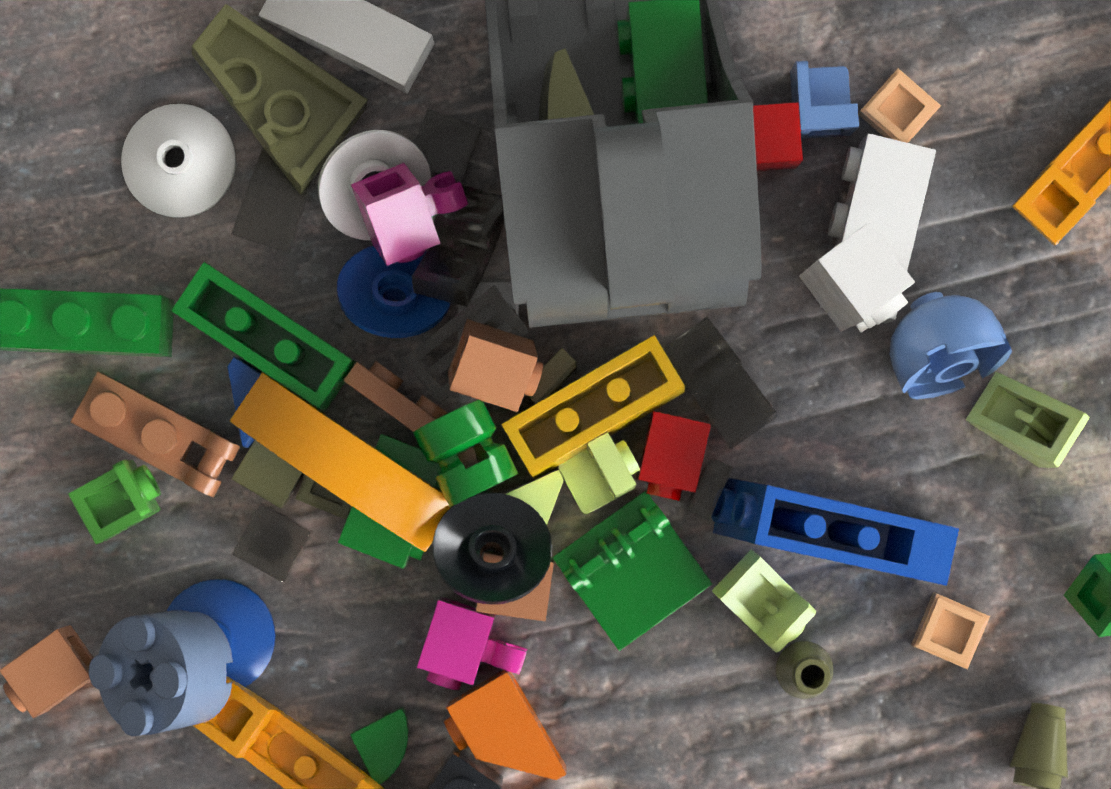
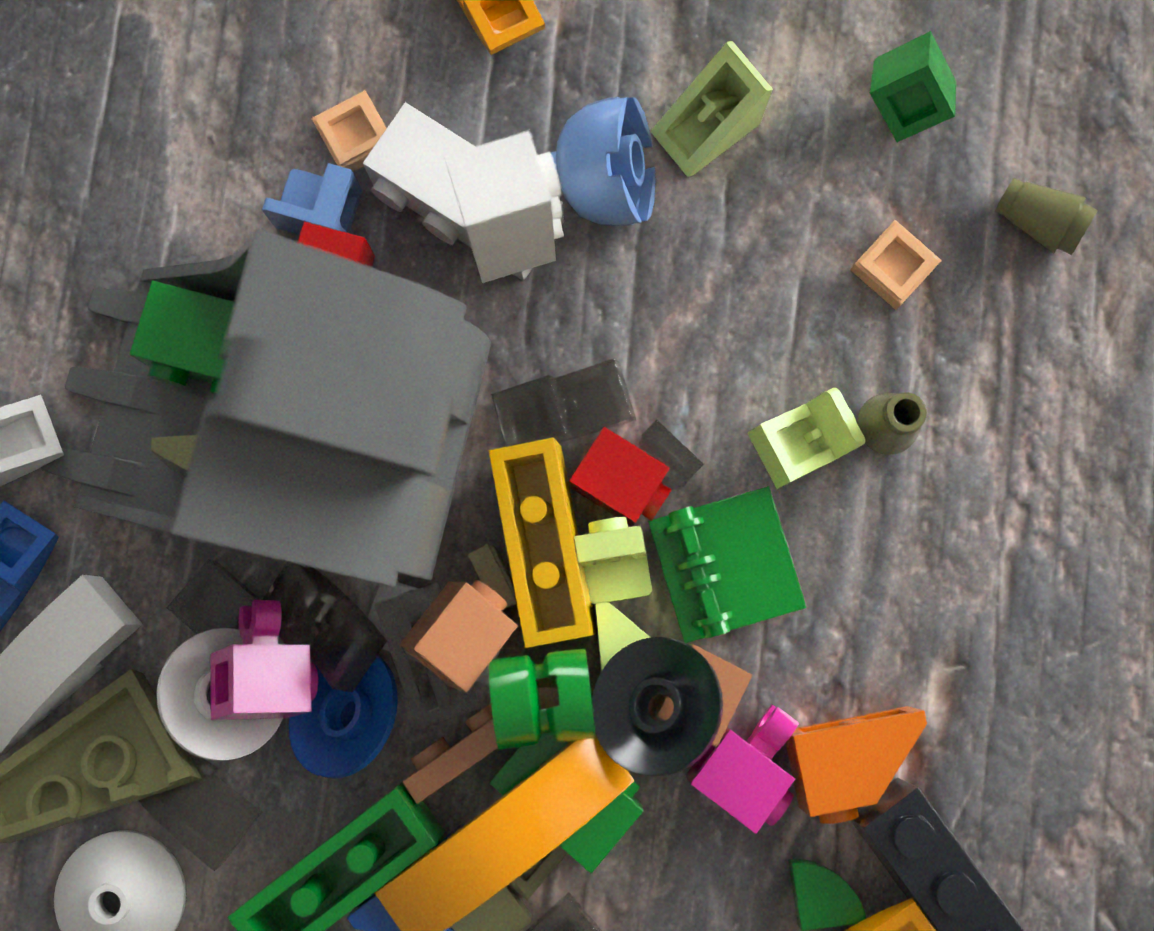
camera: 70 degrees left, 5 degrees down
blue slope [711,477,959,586] -> none

